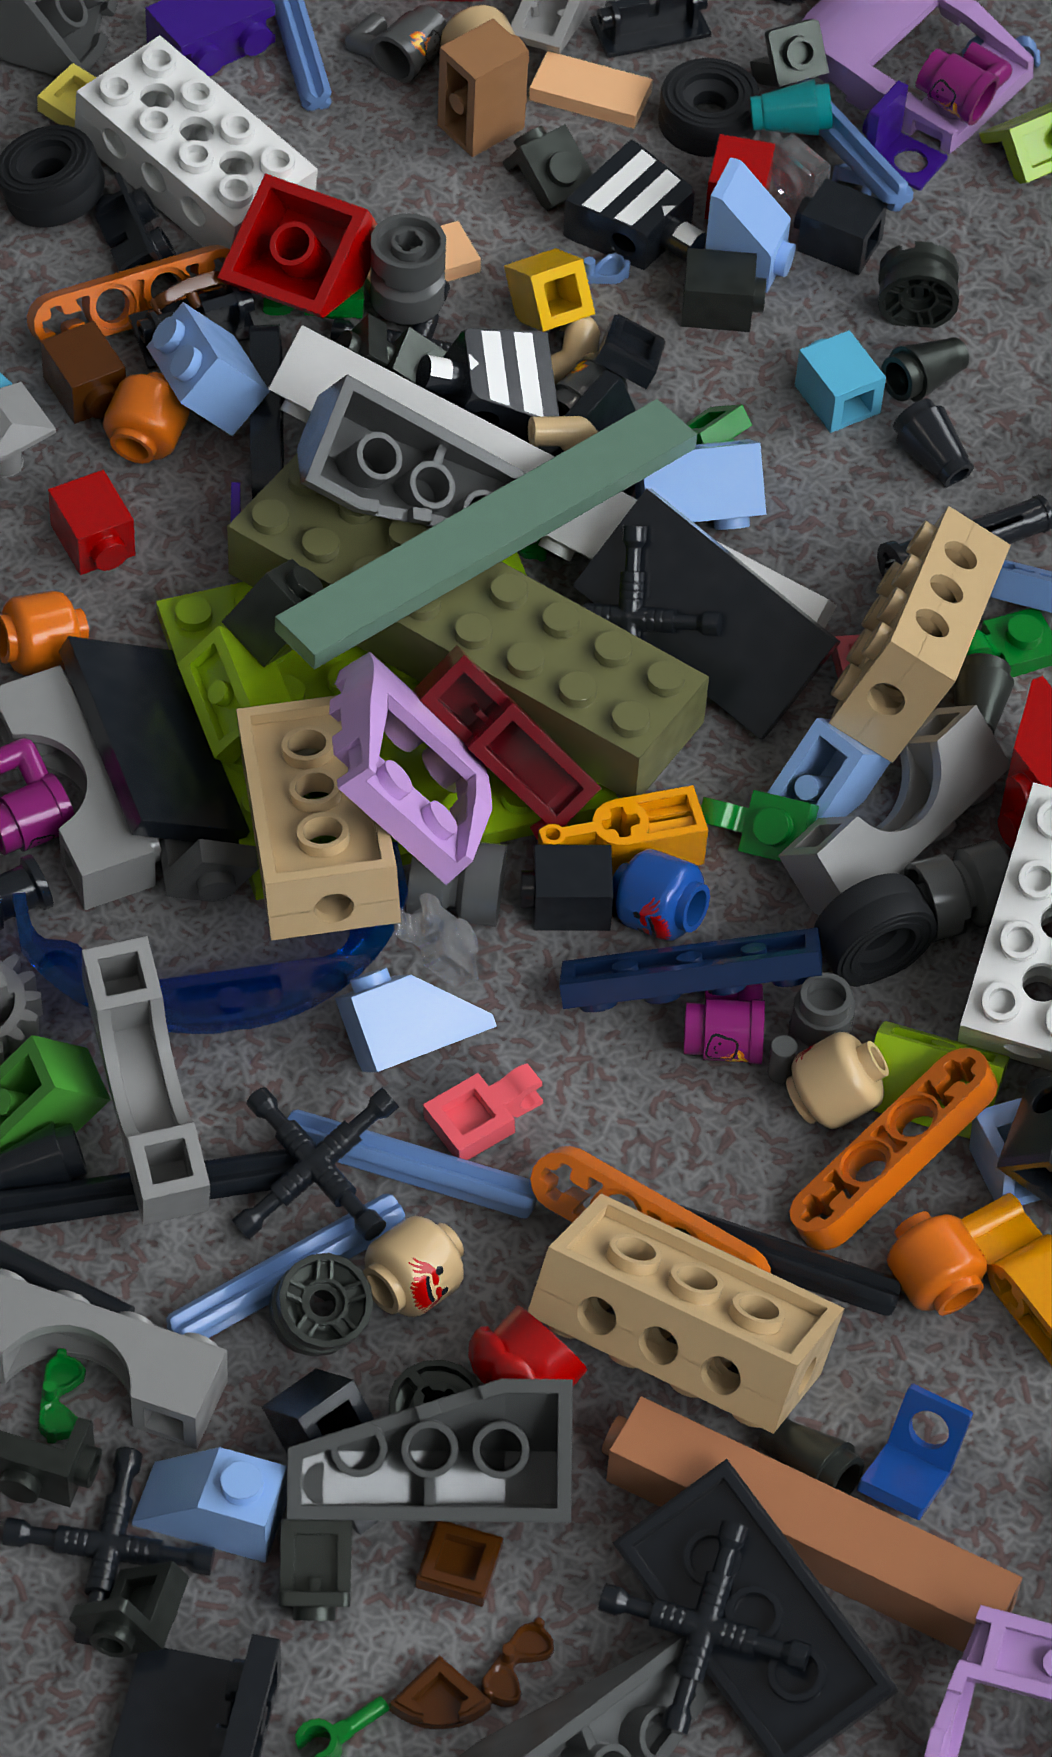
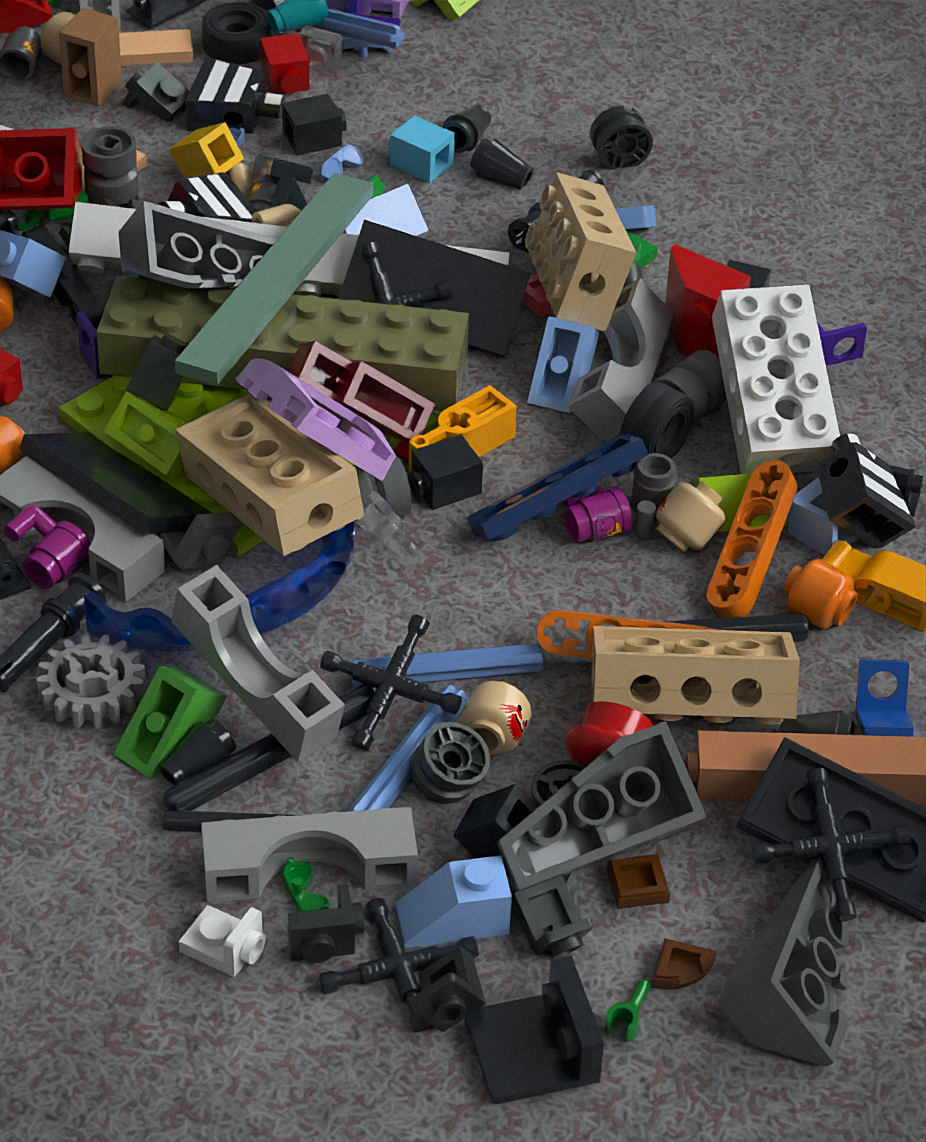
camera: 25 degrees left, 10 degrees down
light blue slope [335,967,497,1072] -> none
coral plate [423,1063,543,1160] -> none
reddish brown piece [481,1617,554,1707] -> none
blue head [613,849,710,941] -> none
green plate [701,790,819,862] -> none
light blue slope [705,157,796,293] -> none
black brick [793,178,888,275] -> none
pearl dark grey wheel [878,241,959,328] -> none
none -> medium blue piece [316,145,364,182]

